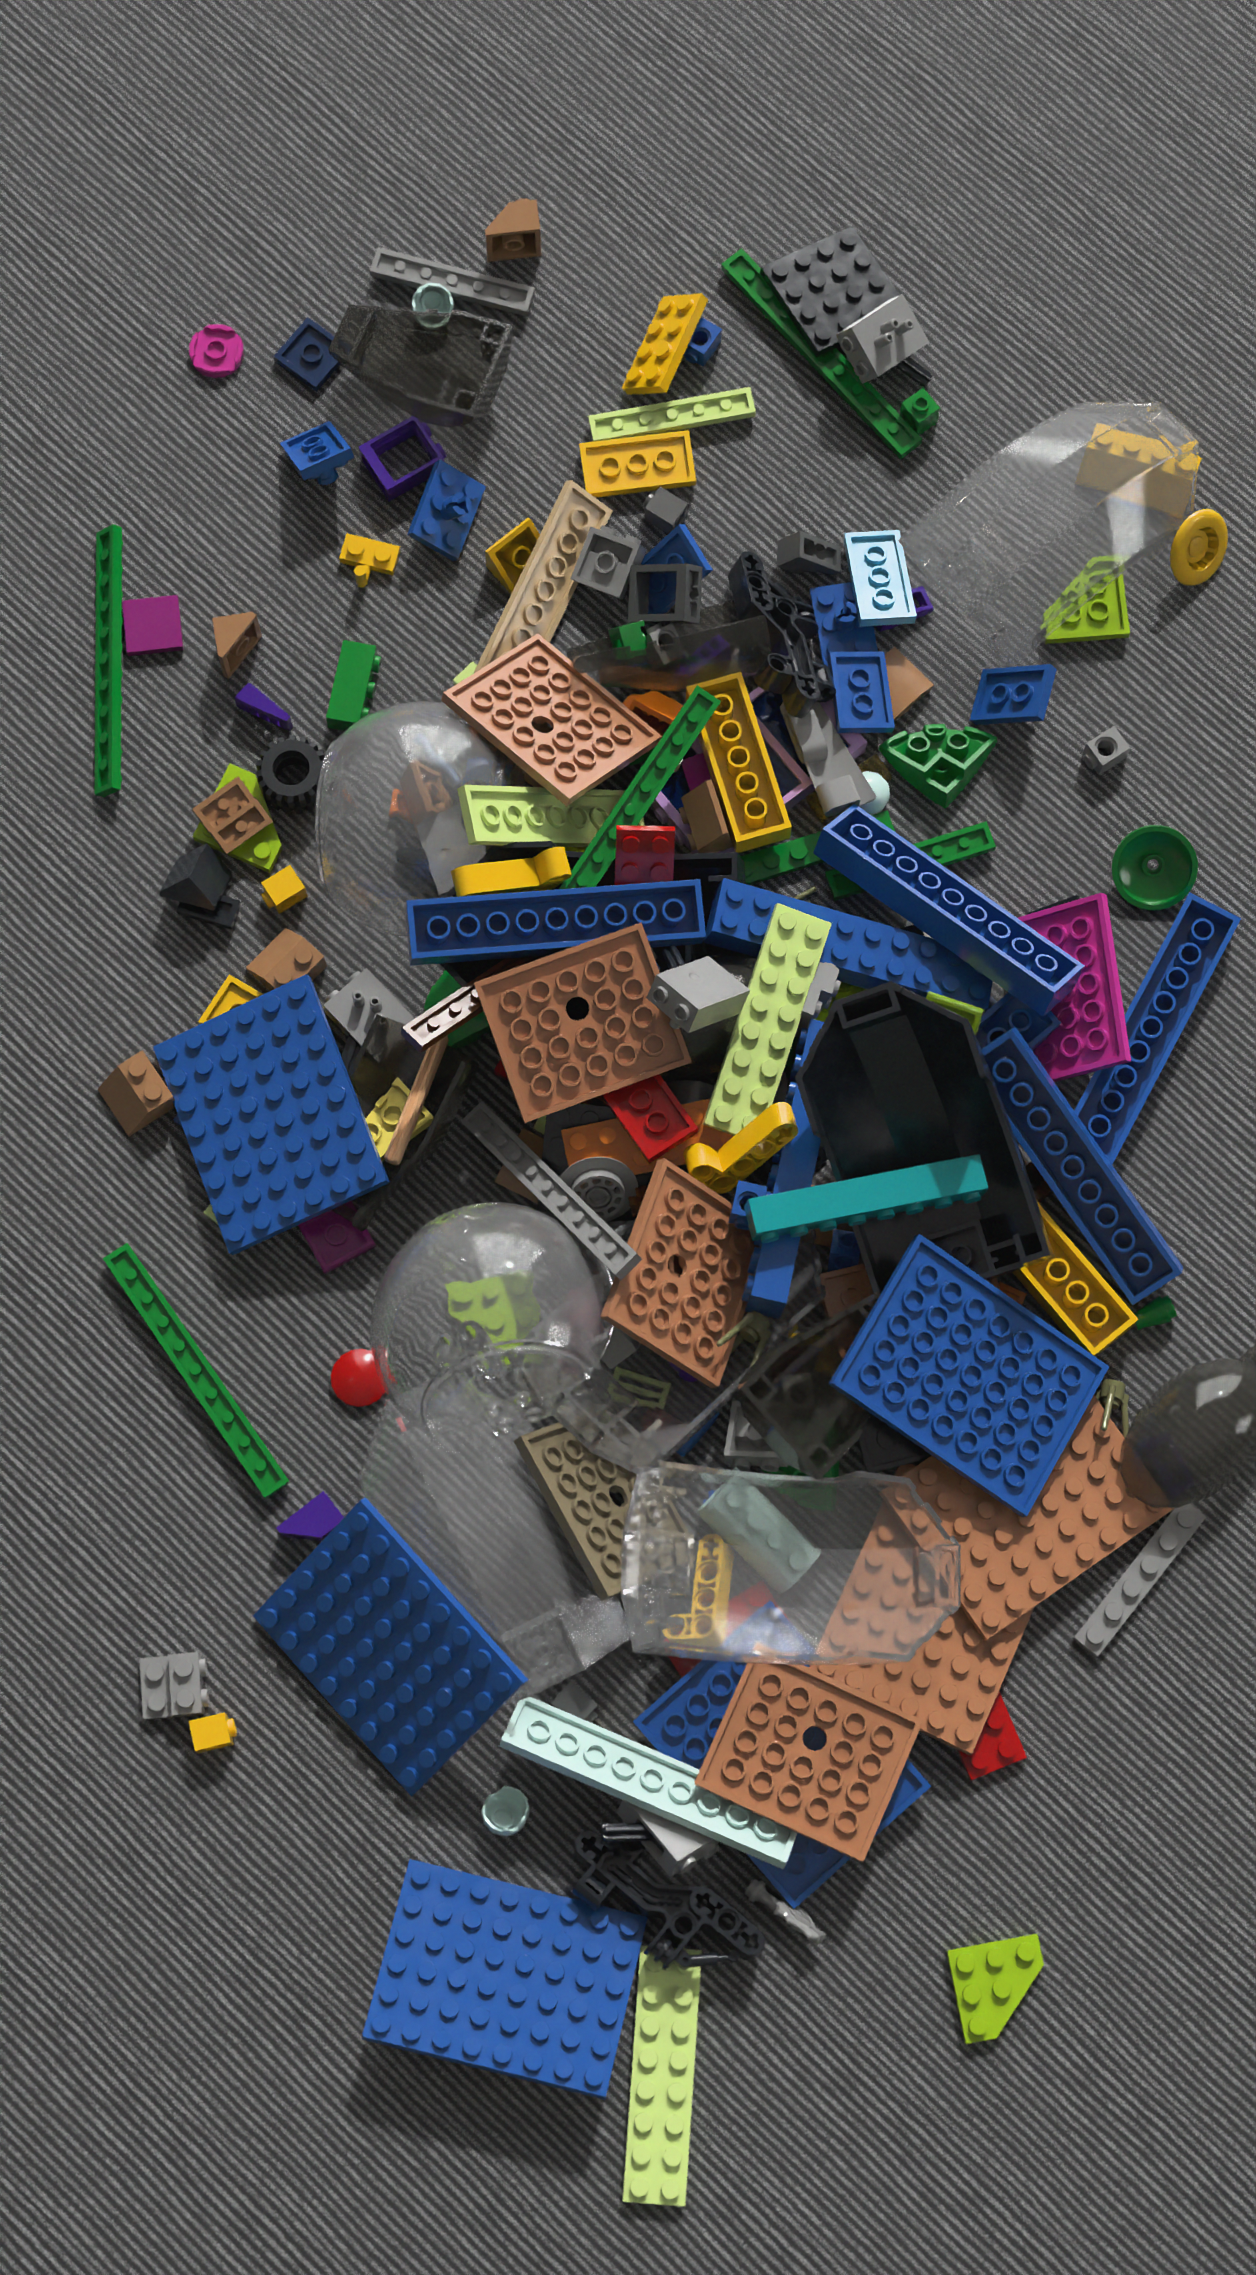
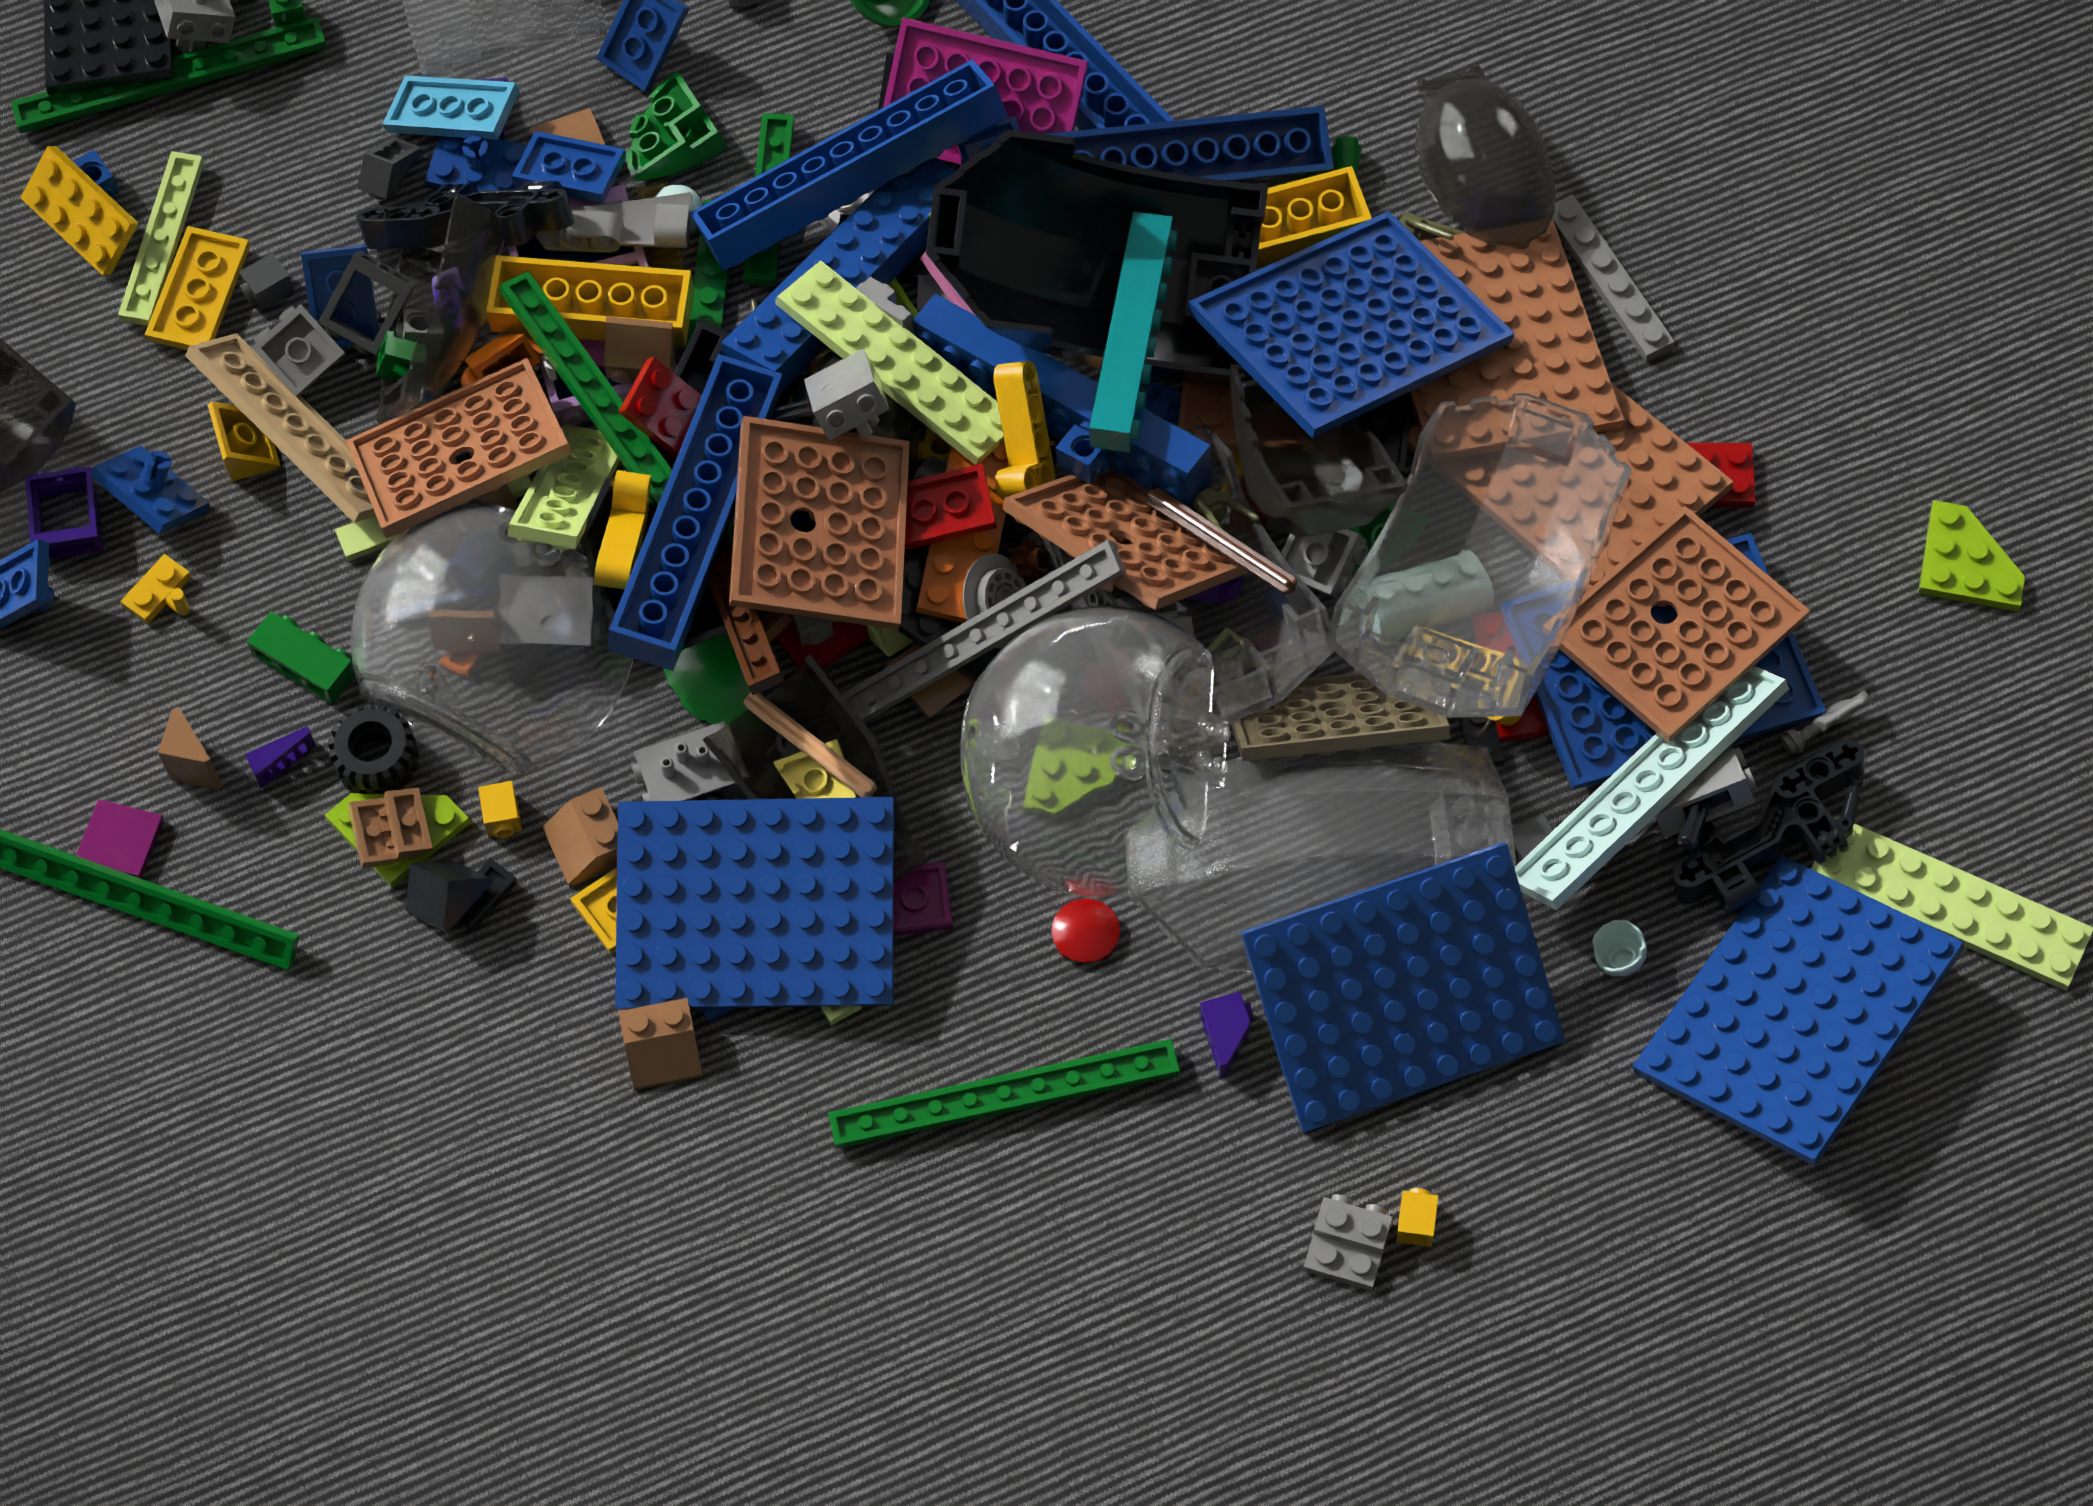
camera: 65 degrees left, 10 degrees down
none -> axle [1146,488,1298,595]

